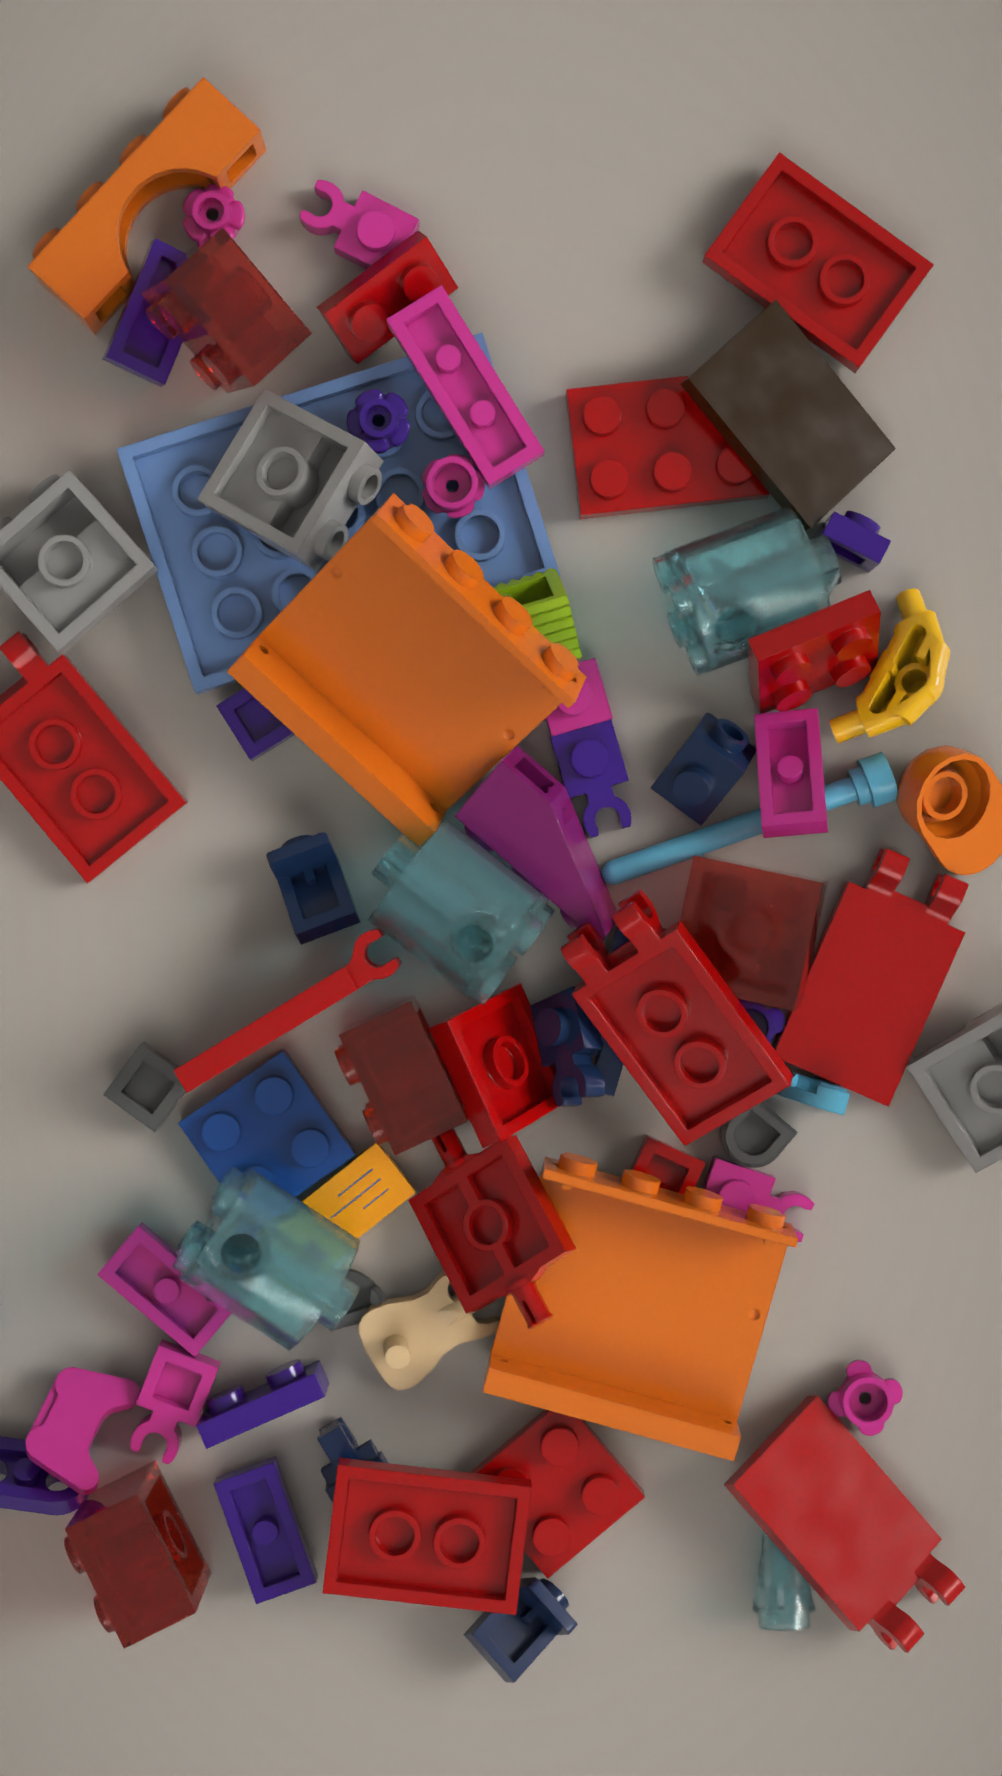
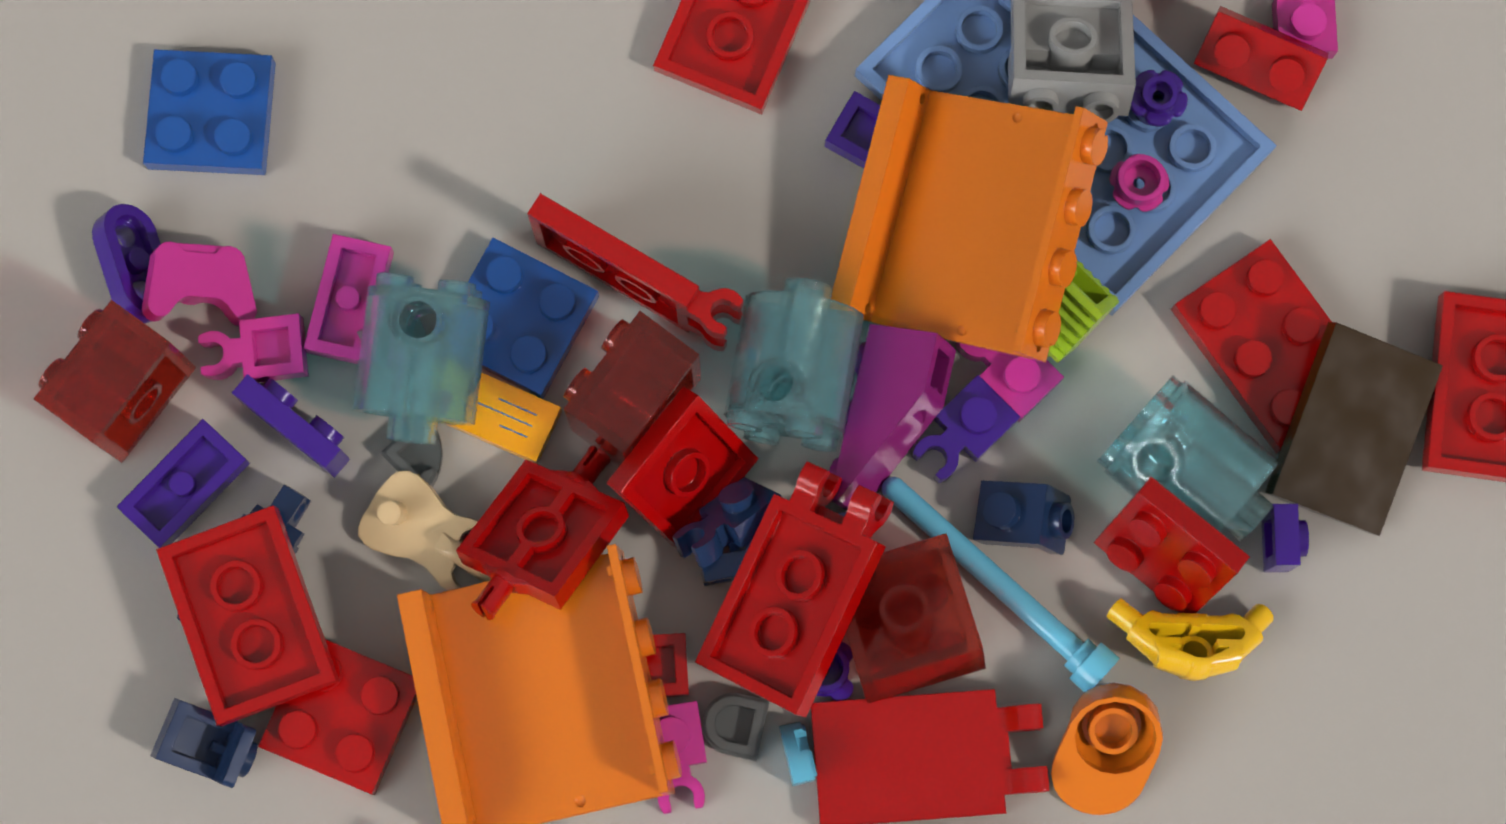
camera: 65 degrees right, 10 degrees down
dark grey plate [103,1041,186,1132] -> none
dark blue bracket [266,832,361,945] -> none
dark pink plate [386,285,544,490] -> none
dark pink plate [754,708,828,838] -> none

